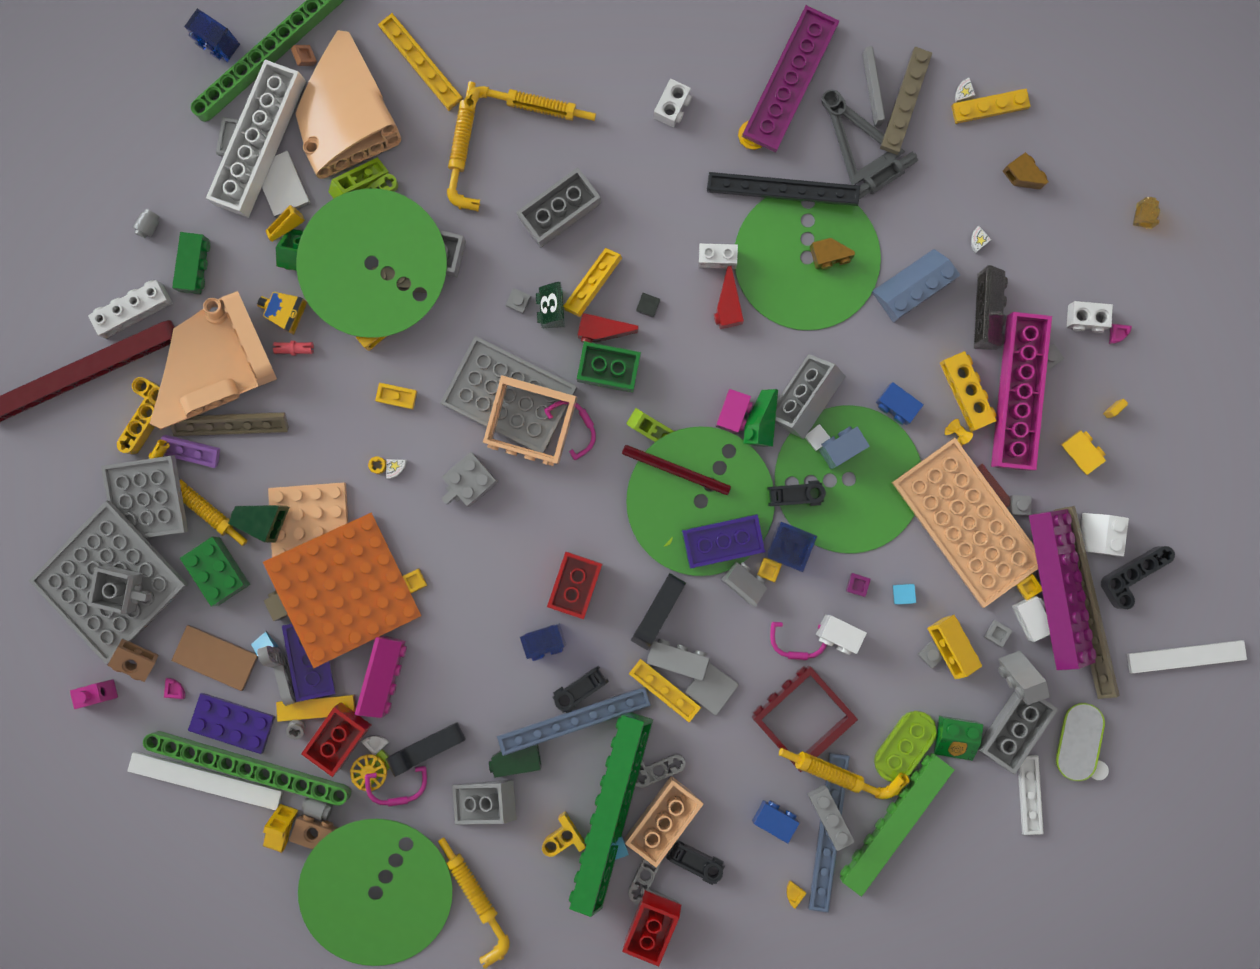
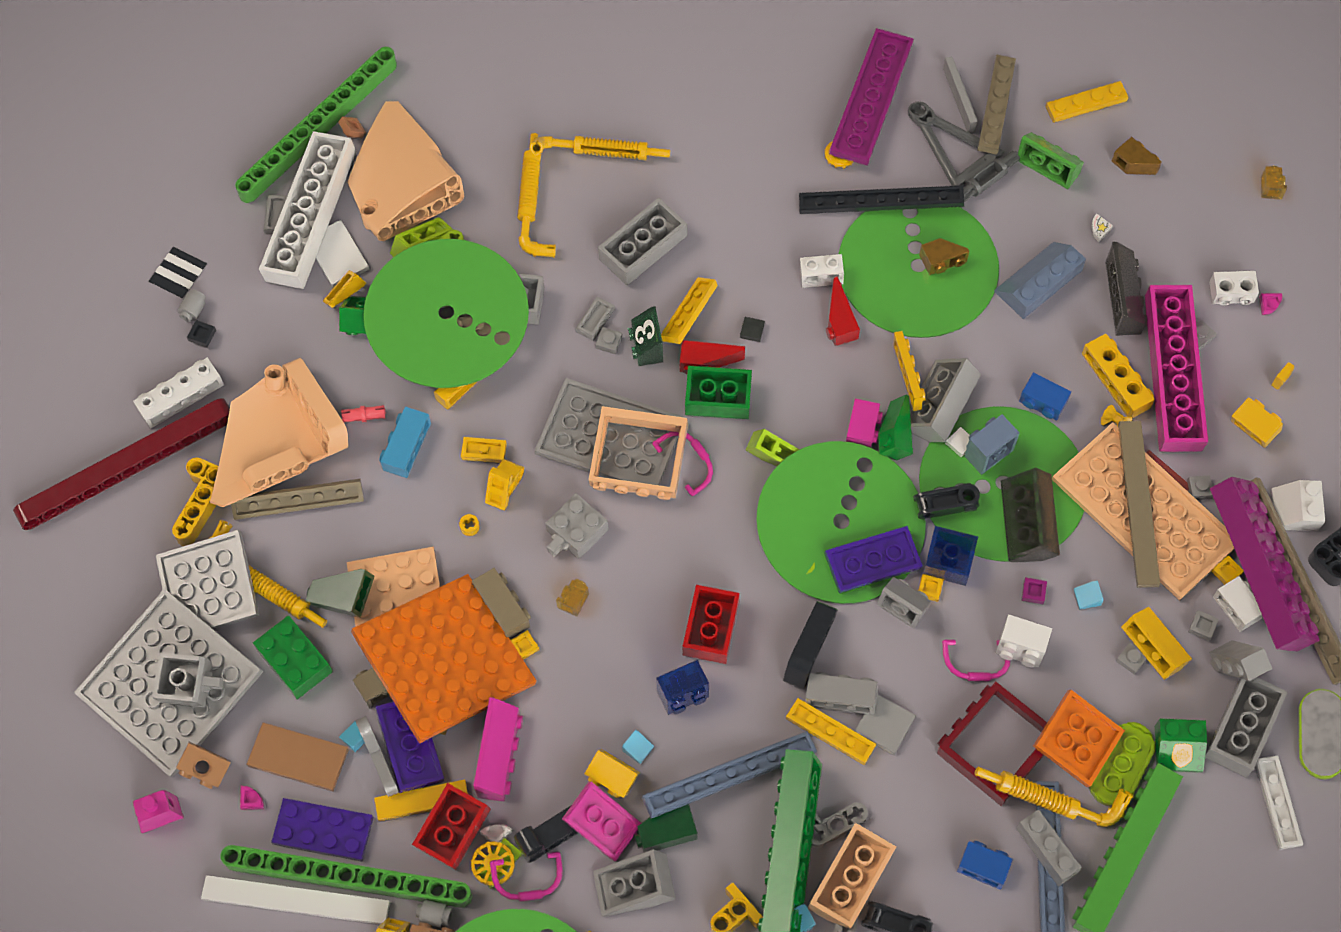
camera: 10 degrees left, 20 degrees down
medium lavender plate [161,435,220,468] -> none
green brick [172,232,210,294] -> none
clear blue brick [184,8,240,63] -> none
yellow torso [257,292,308,335] -> none
light grey bush [286,720,305,739] -> none
yellow tile [378,13,463,111] -> none
white tile [386,459,407,479] -> none
black piece [552,665,609,713] -> none
dark red axle [622,445,731,495] -> none
white brick [654,78,692,128] -> none
white tile [955,78,975,103] -> none
none -> black sticker [148,247,207,299]
none -> black plate [187,320,216,347]
none -> dark azure brick [379,407,431,478]
none -> dark tan brick [472,568,531,639]
none -> yellow tile [485,459,524,511]
none -> clear yellow brick [556,579,589,617]
none -> dark pink tile [562,781,641,862]
none -> light grey tile [575,297,615,341]
none -> yellow brick [584,749,640,799]
none -> medium azure slope [622,730,654,764]
none -> yellow plate [893,331,925,411]
none -> clear smoke slope [1001,467,1060,562]
none -> bright green slope [1018,132,1084,189]
none -> orange plate [1033,690,1125,787]
none -> dark tan tile [1118,421,1160,588]

